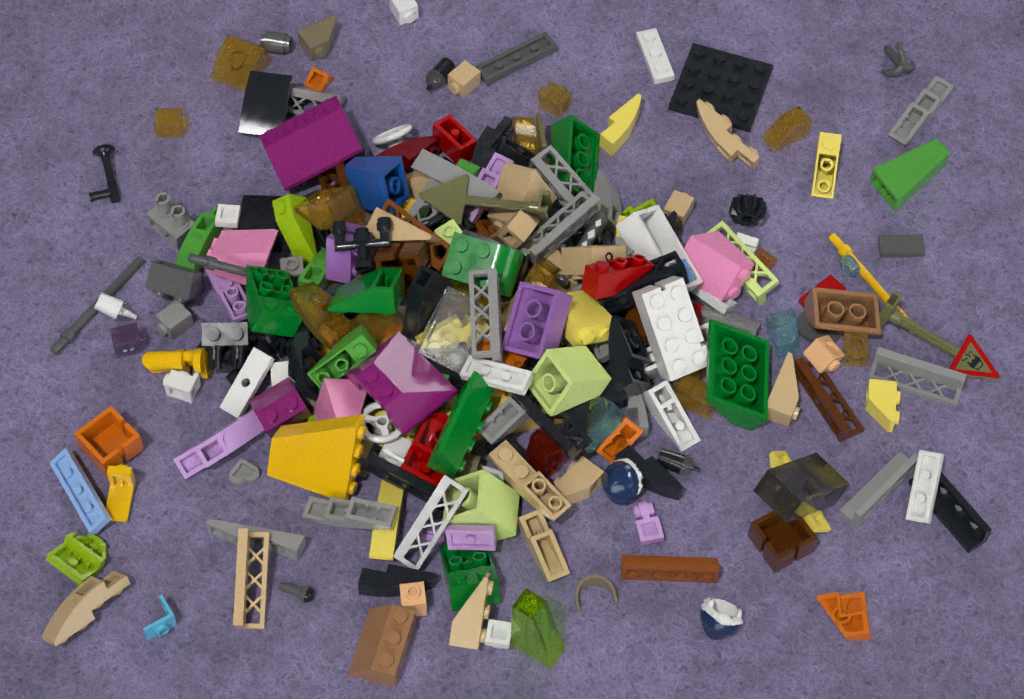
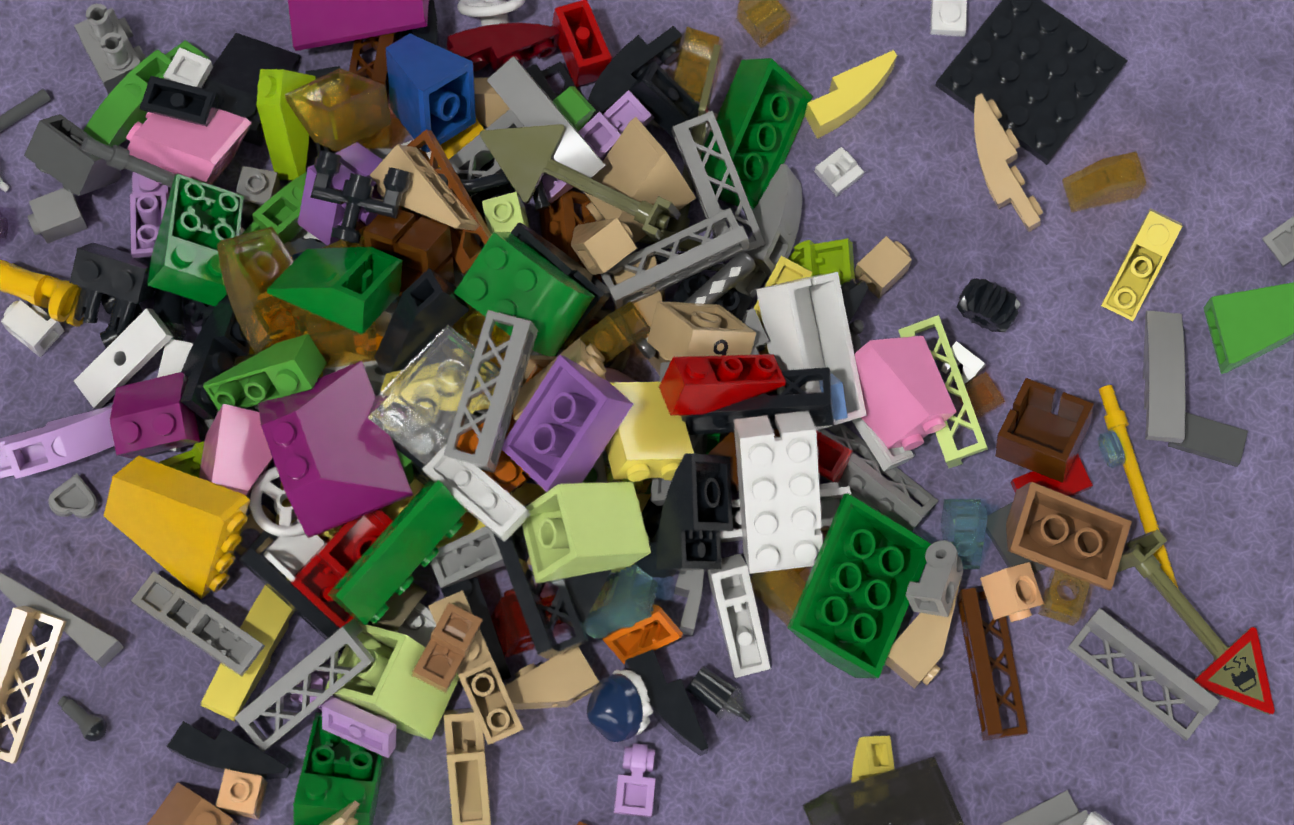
camera: 15 degrees right, 15 degrees up
light yellow slope [865,379,901,432] -> none
none -> black slope [139,76,223,127]
none -> medium nougat slope [412,603,483,693]
none -> white tile [814,147,864,197]
none -> light grey leg [906,541,963,617]
none -> reddish brown piece [995,378,1094,483]
none -> light grey slope [1143,310,1185,443]

